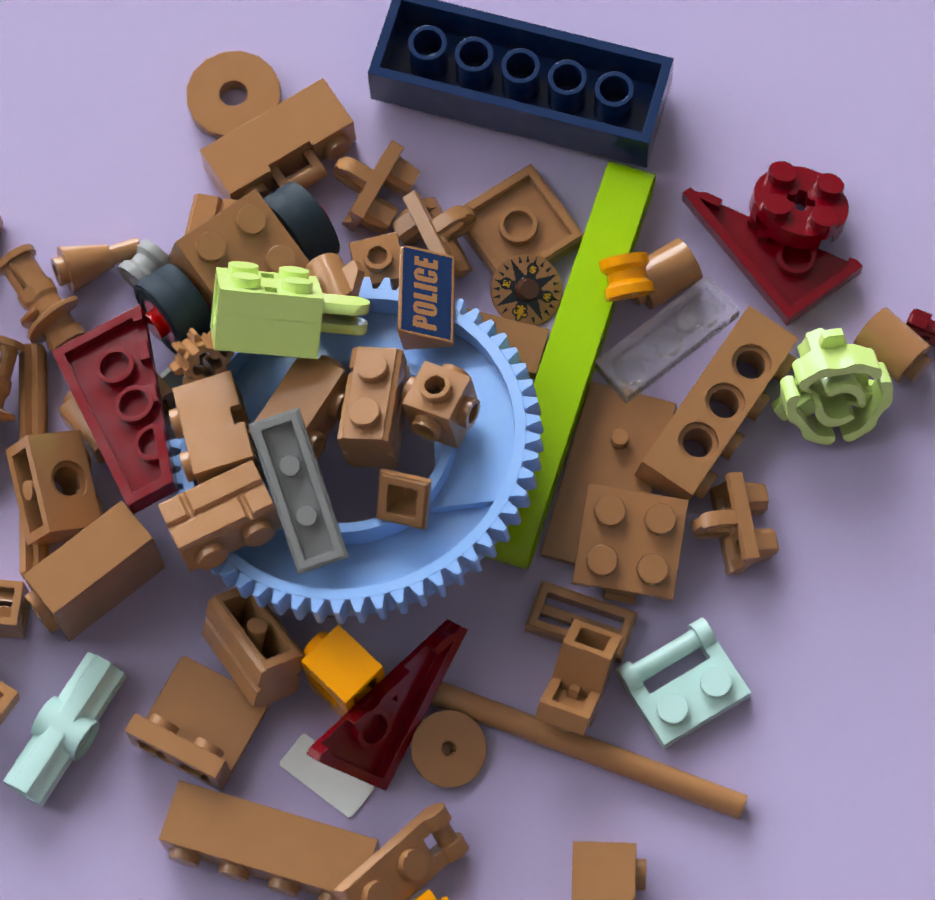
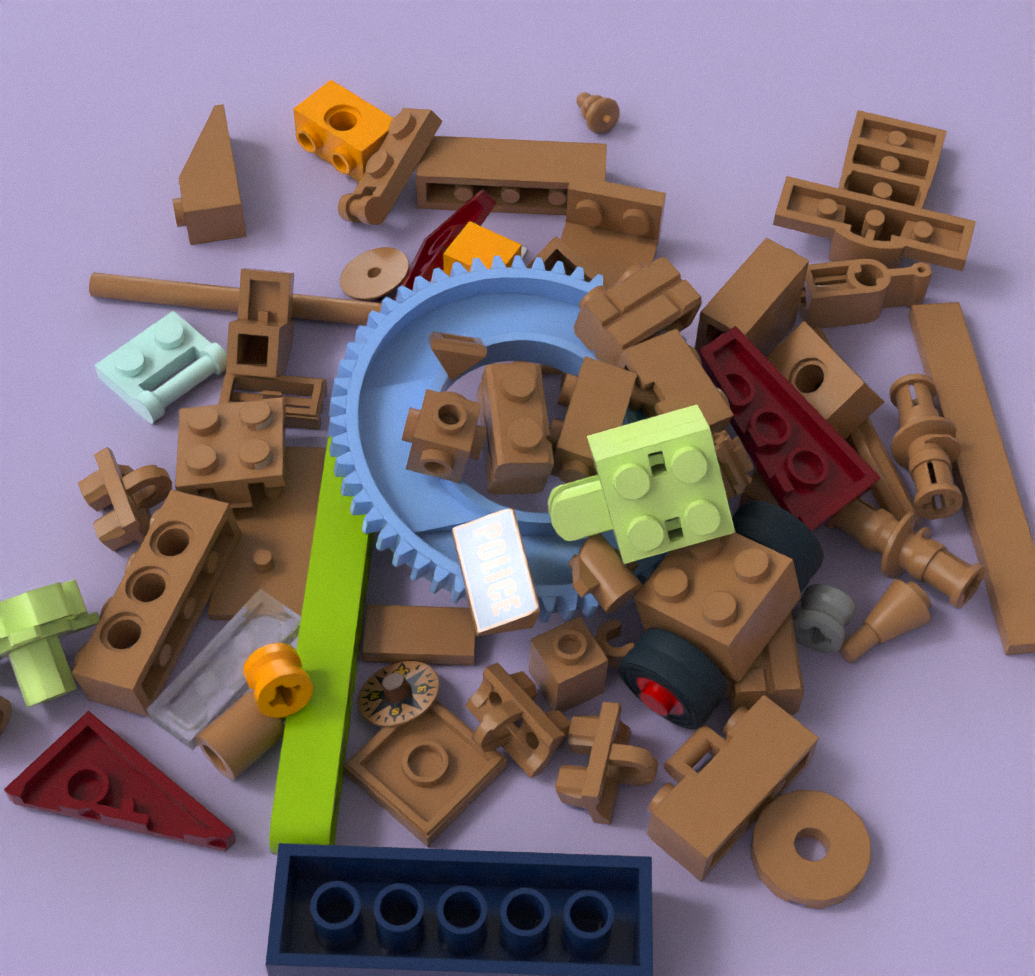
camera: 160 degrees right, 15 degrees down
light aqua piece [3,651,127,807] -> none
light grey tile [248,407,349,574] -> none
dark red plate [749,161,849,249] -> none

